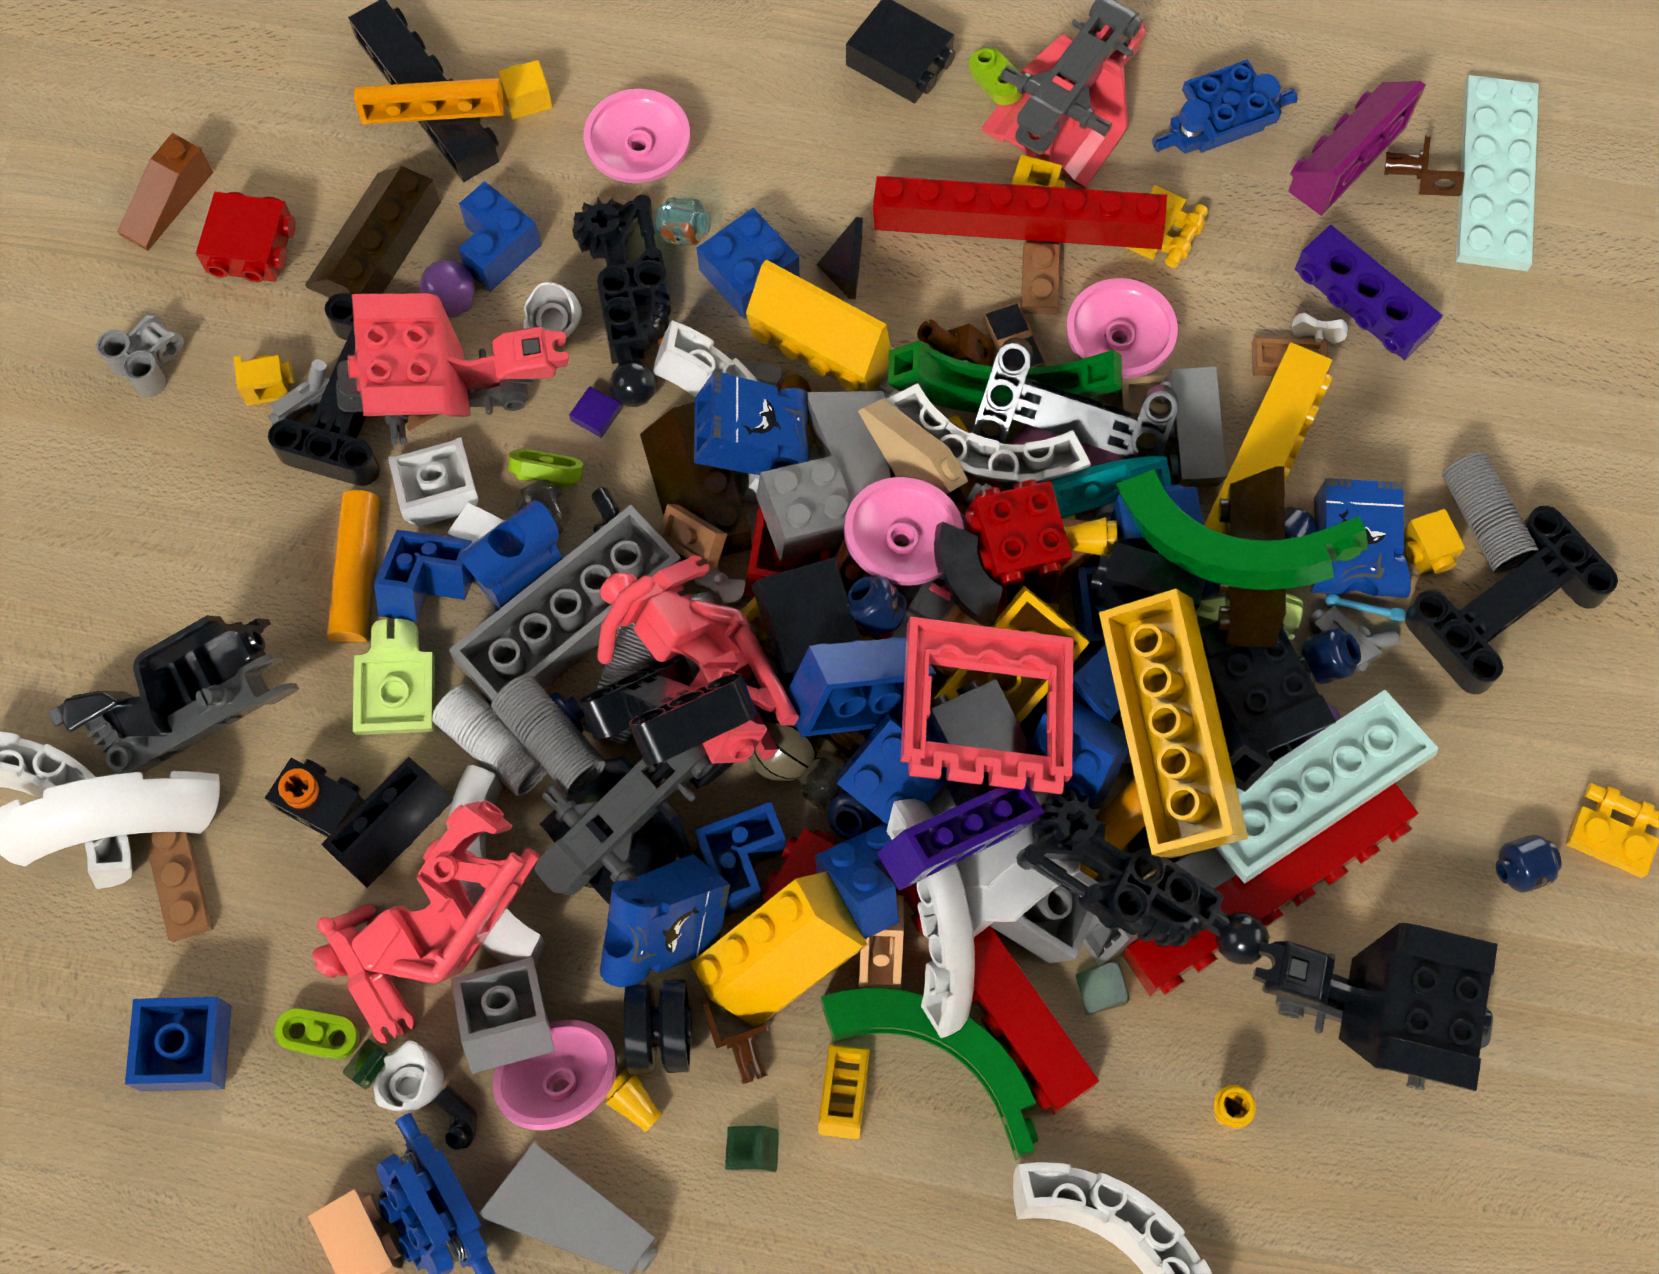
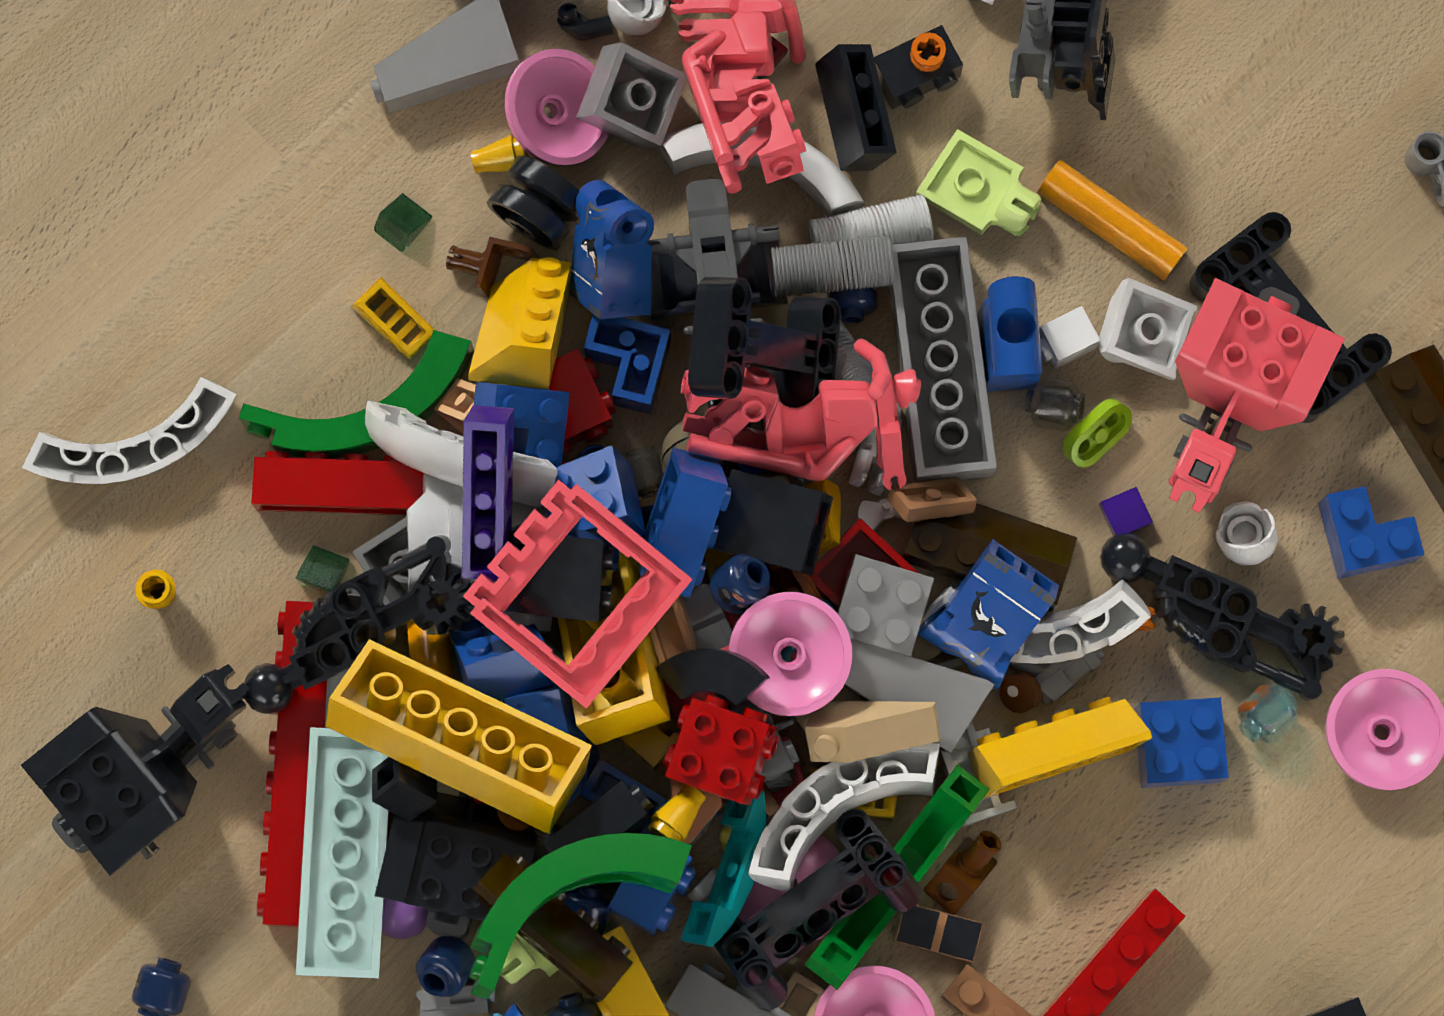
camera: 125 degrees right, 10 degrees up
yellow brick [233,355,295,406] -> none
light grey piece [268,359,330,424] -> none
blue brick [374,530,474,622] -> none
medium lavender hair [420,260,476,317] -> none
black arm [592,487,619,533] -> none
black slope [817,217,863,299] -> none

